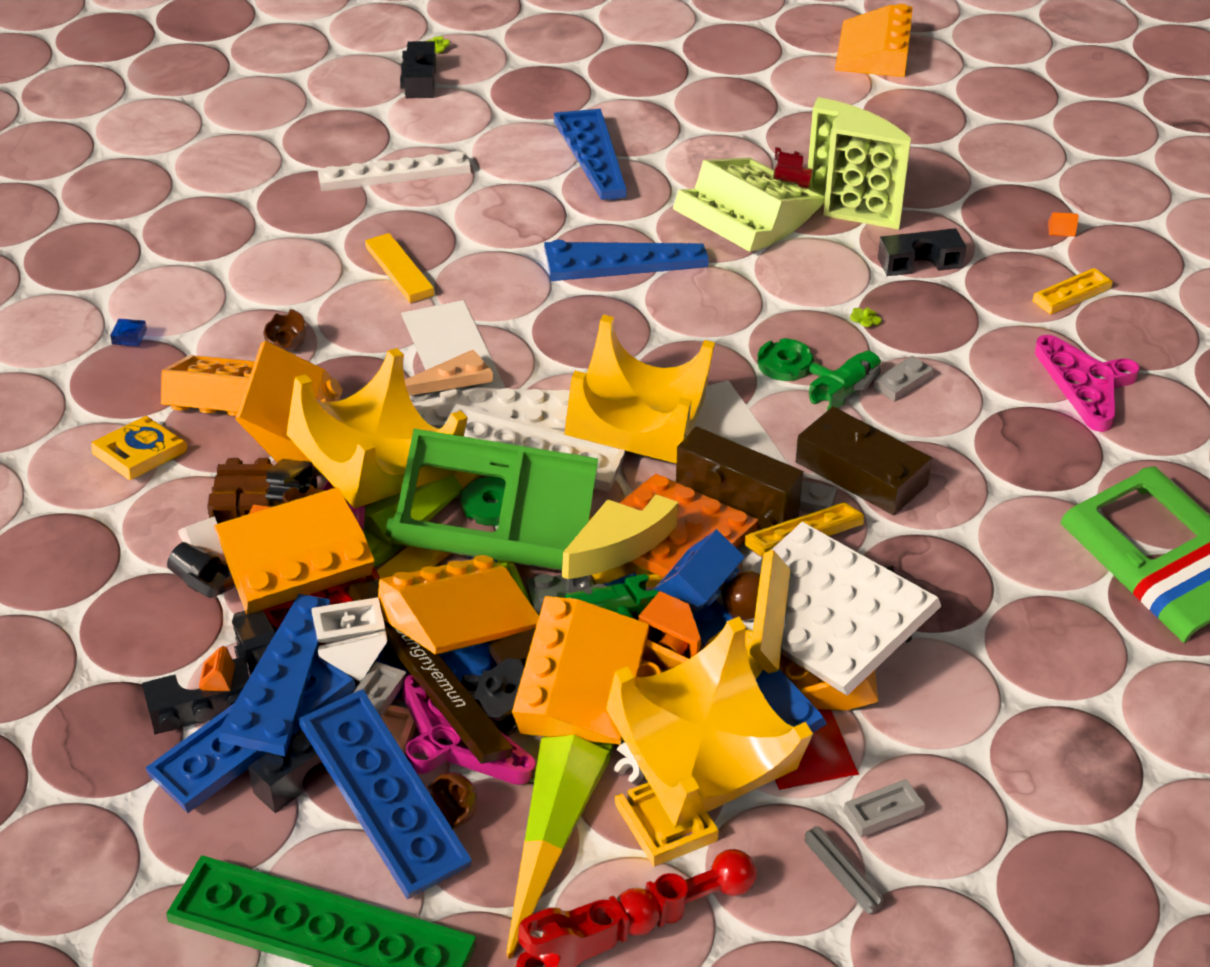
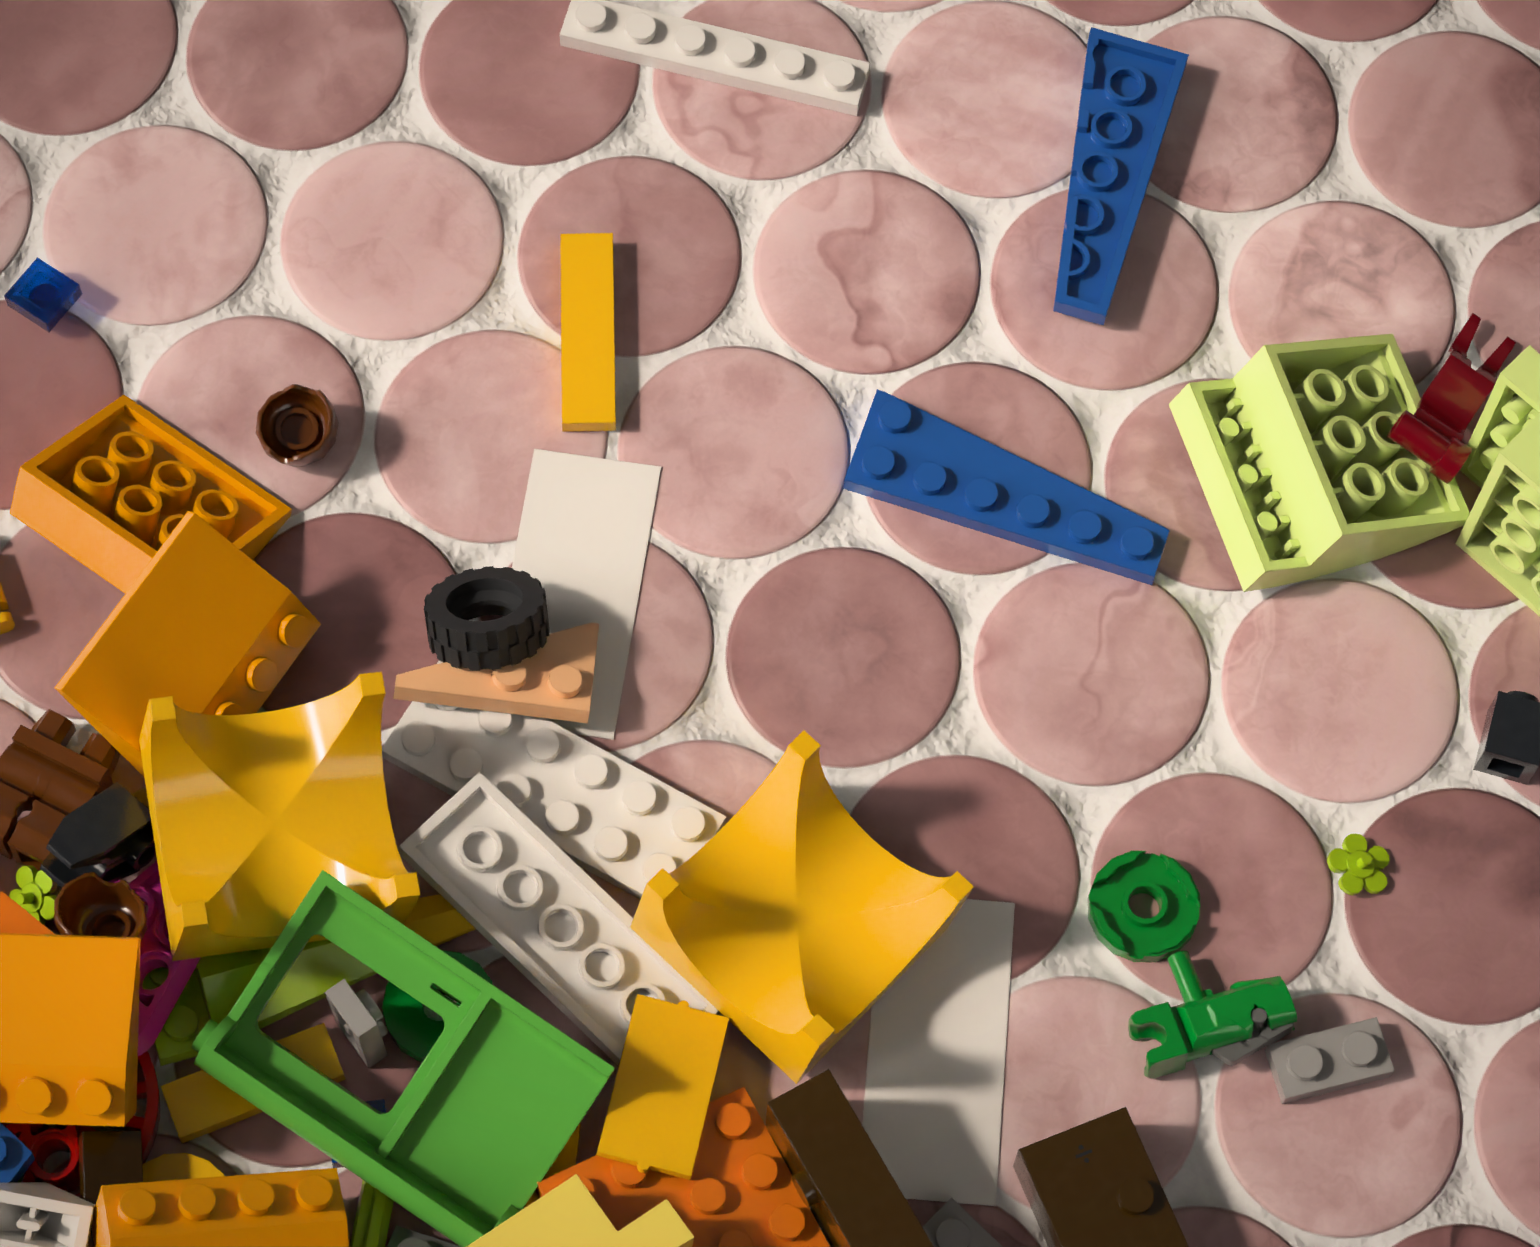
camera: 25 degrees right, 25 degrees up
none -> light grey plate [325,979,388,1068]
none -> black tyre [424,566,550,671]
none -> yellow piece [596,994,729,1180]

